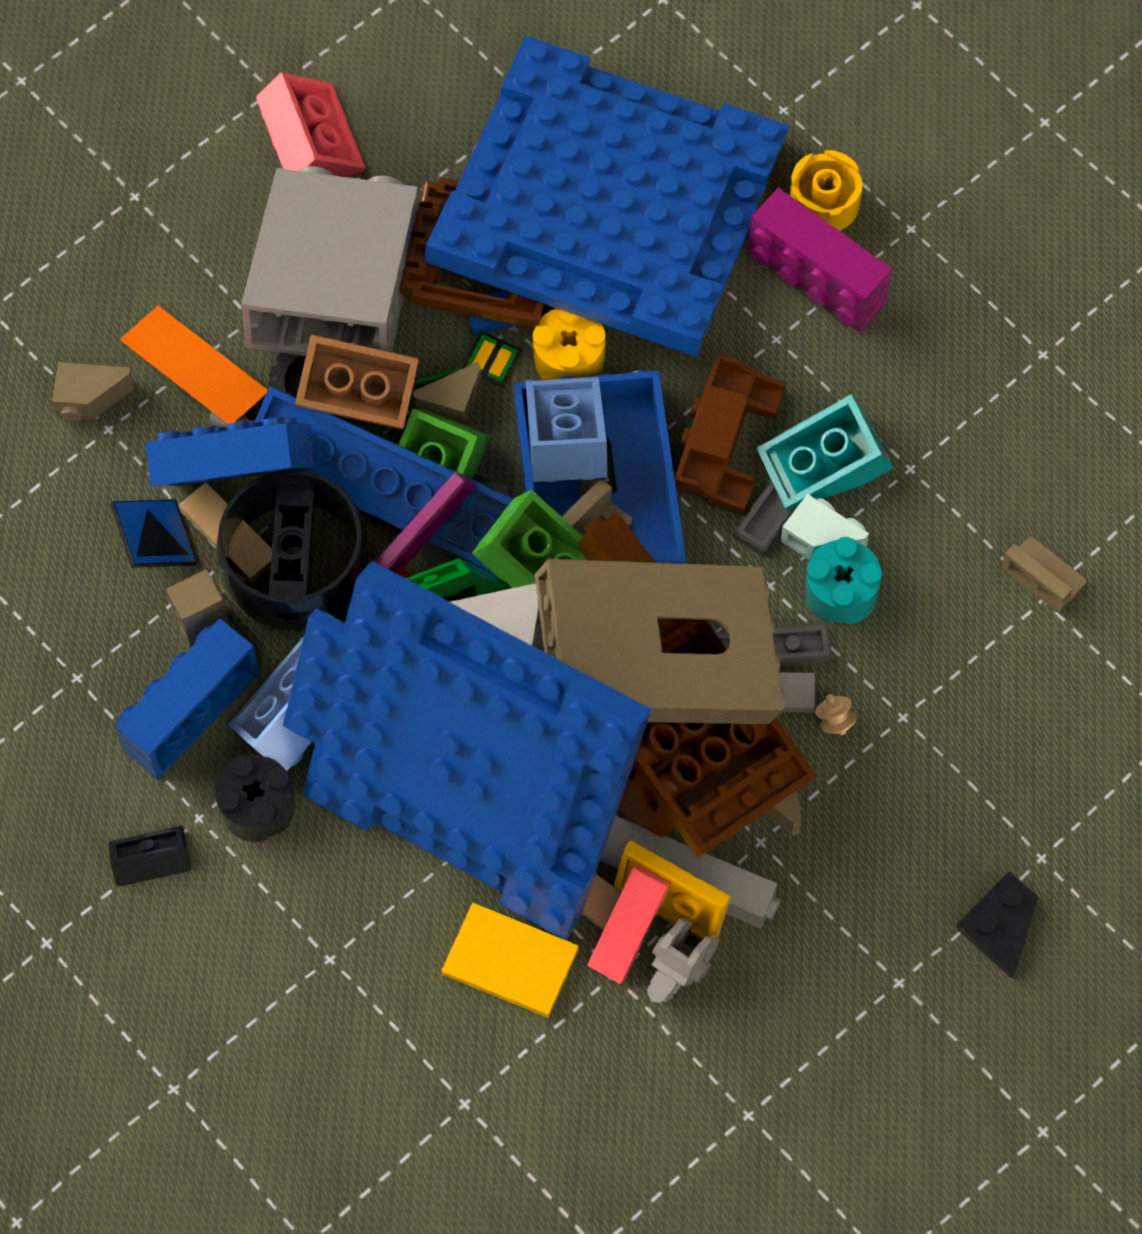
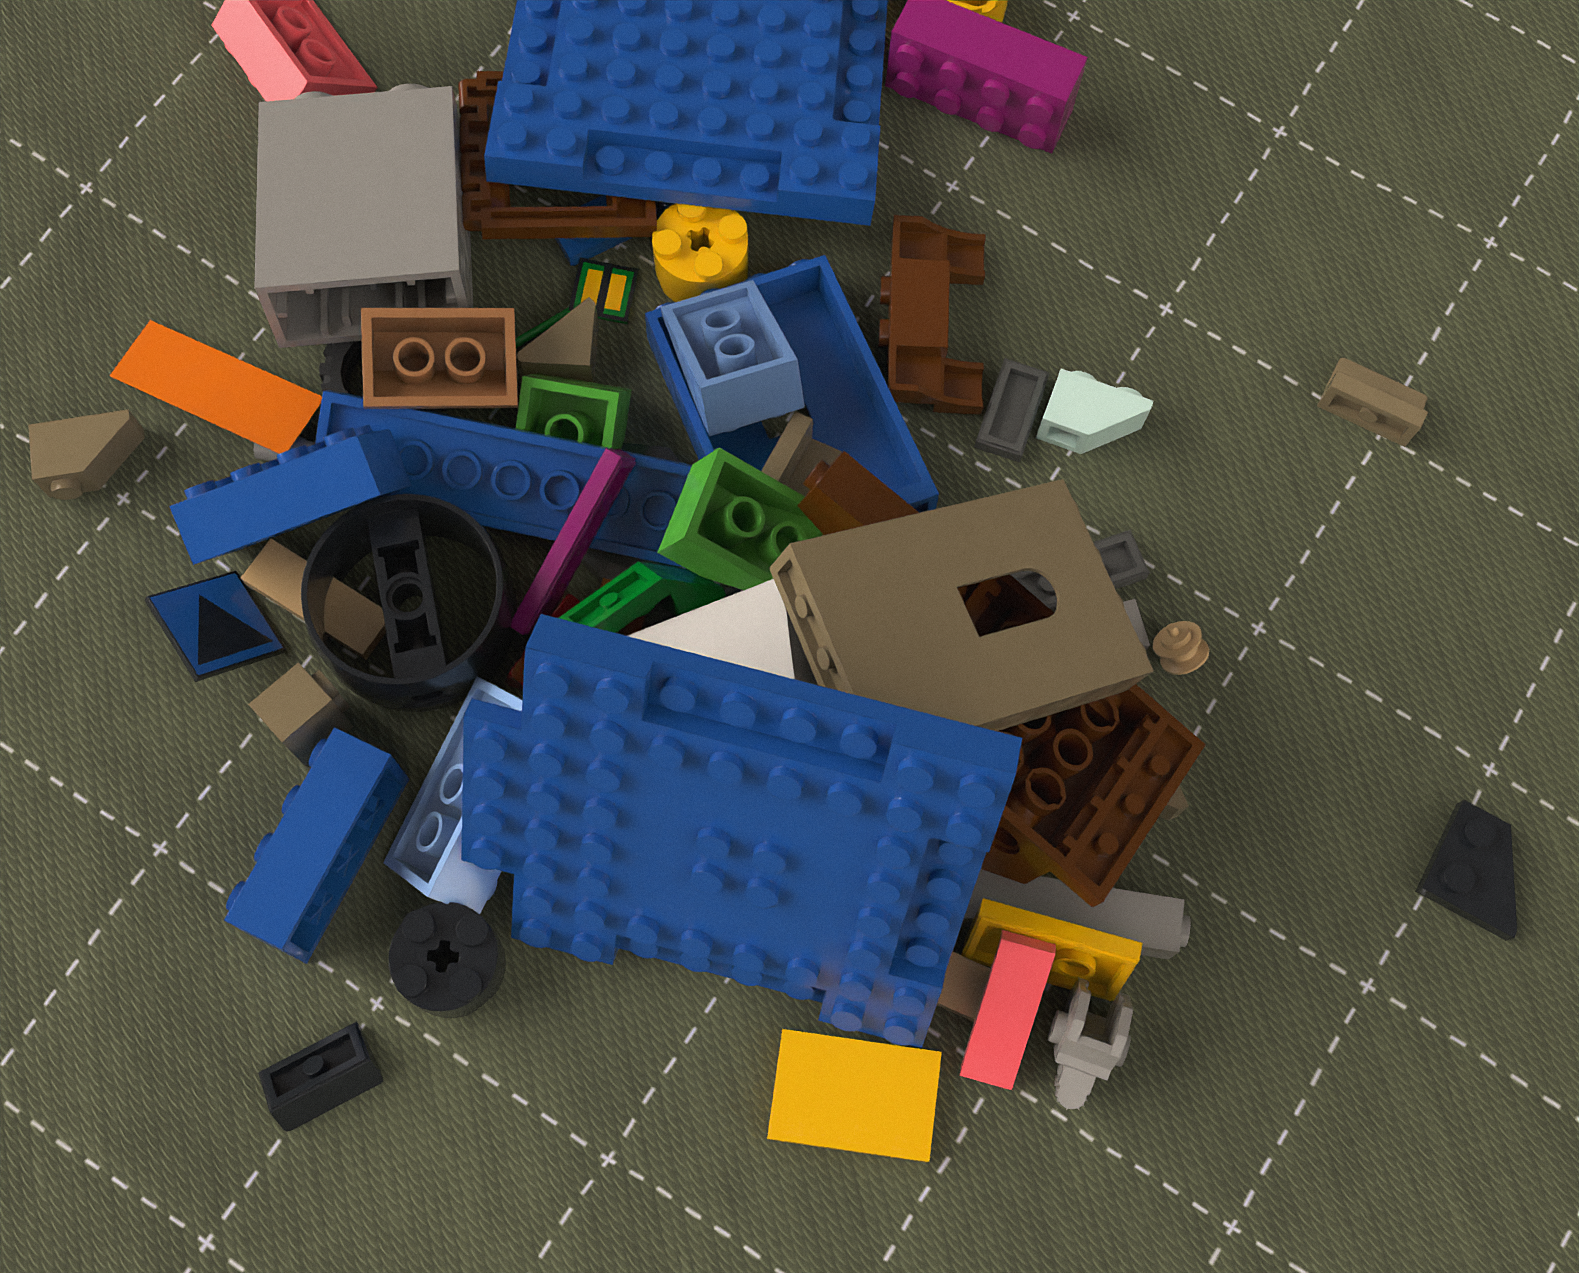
camera: 20 degrees left, 5 degrees up
teal slope [756,394,894,510] -> none
teal brick [805,537,882,625] -> none

